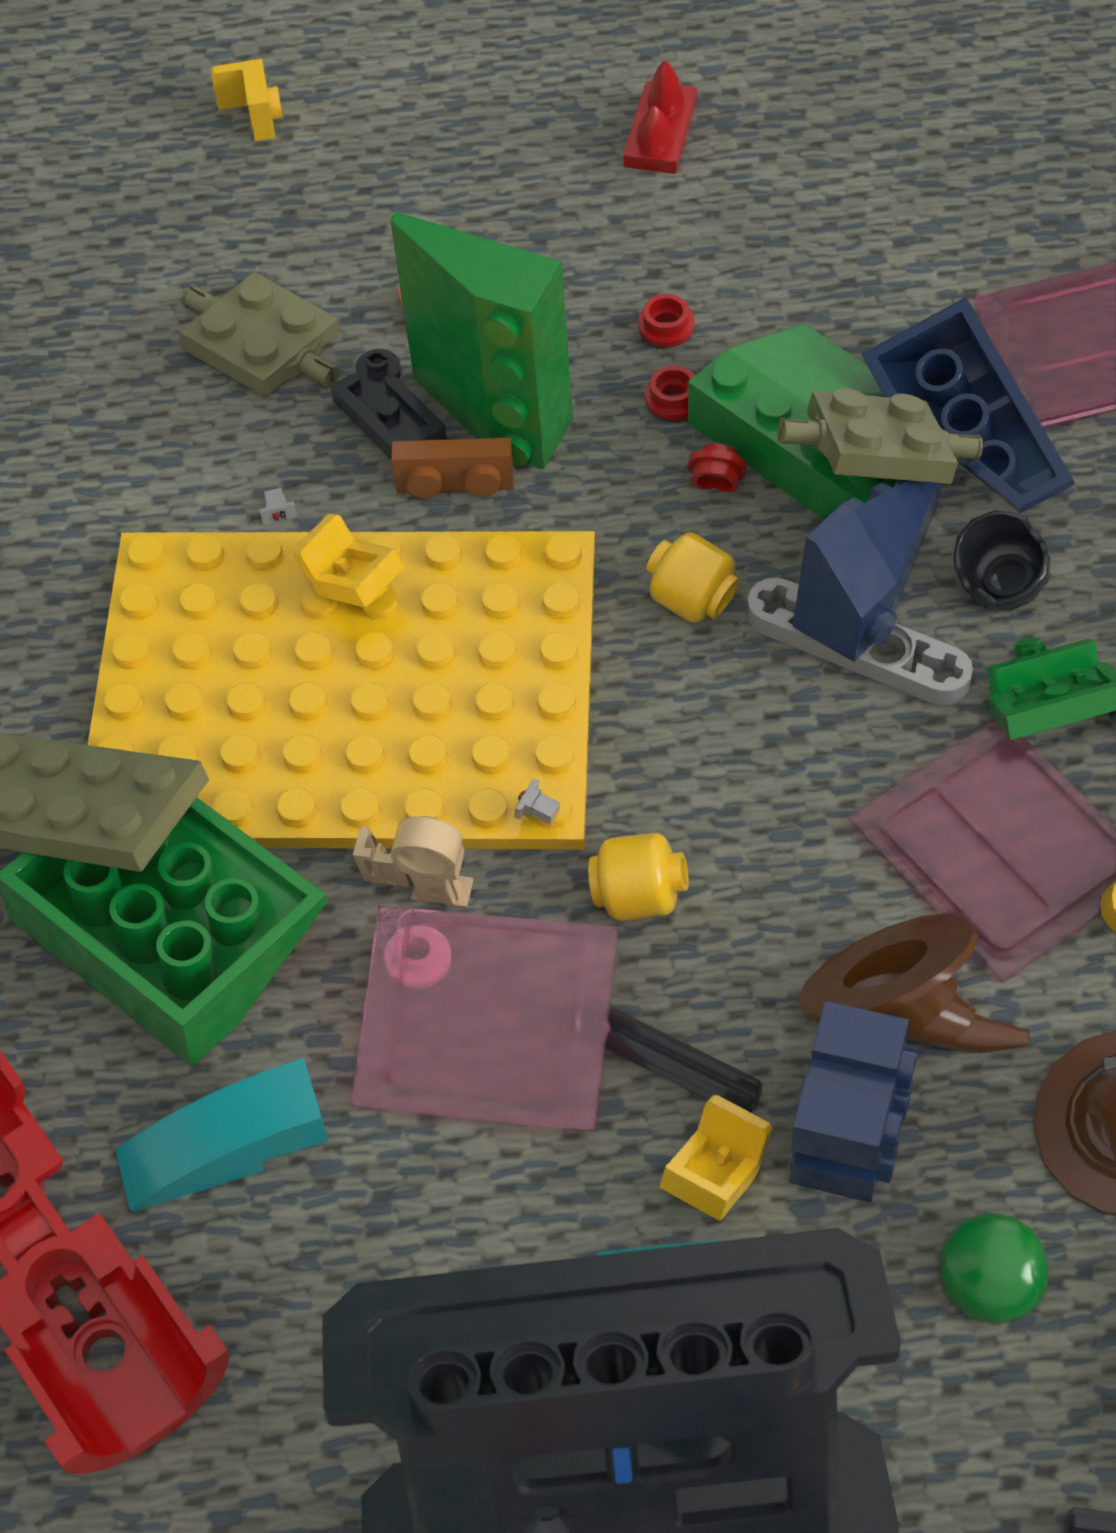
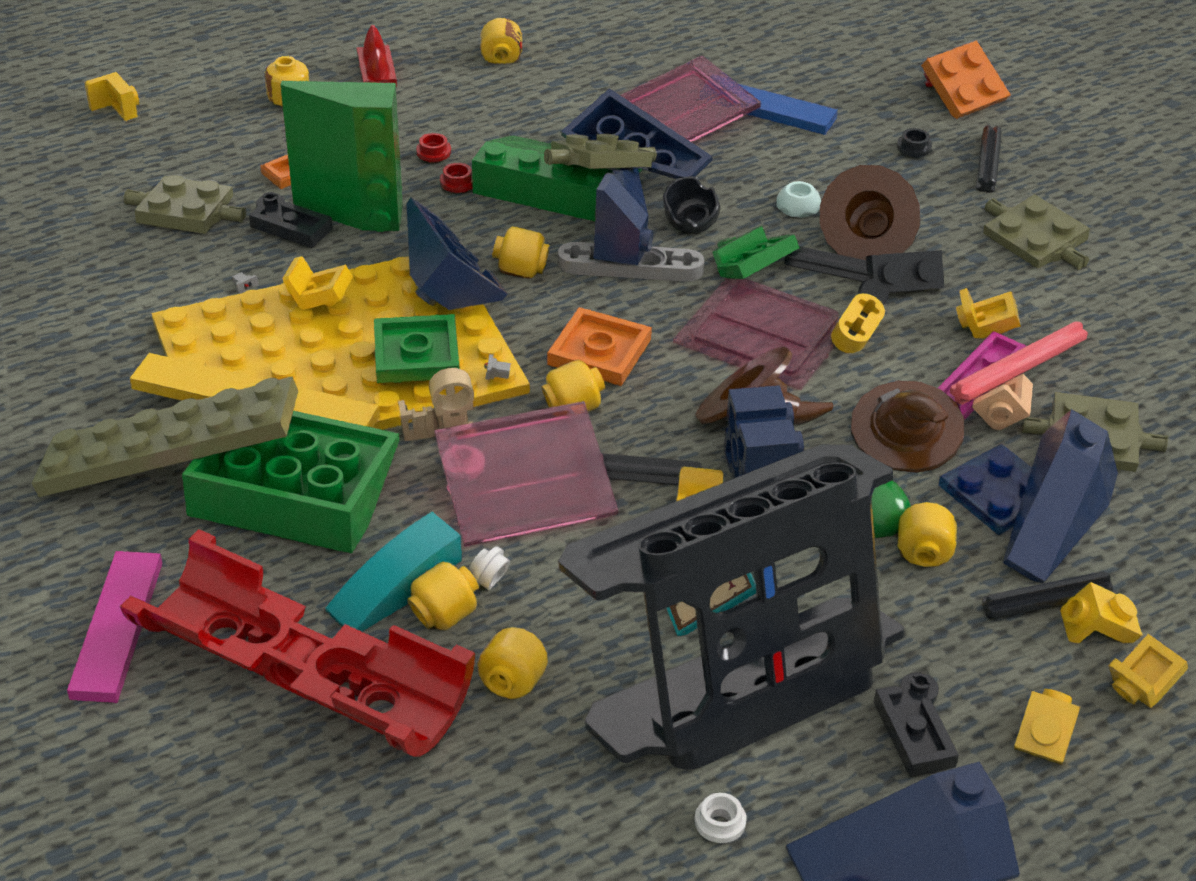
camera: 30 degrees left, 15 degrees down
dark orange plate [392,438,514,498] -> none
red plate [688,443,747,493] -> none
none -> yellow tile [130,353,380,428]
none -> yellow head [264,56,310,107]
none -> green plate [374,314,460,383]
none -> dark blue wedge [406,197,508,310]
none -> yellow head [407,562,479,630]
none -> white plate [469,546,510,590]
none -> yellow head [477,627,548,699]
none -> yellow head [481,18,522,64]
none -> orange plate [547,307,652,386]
none -> yellow head [897,502,957,567]

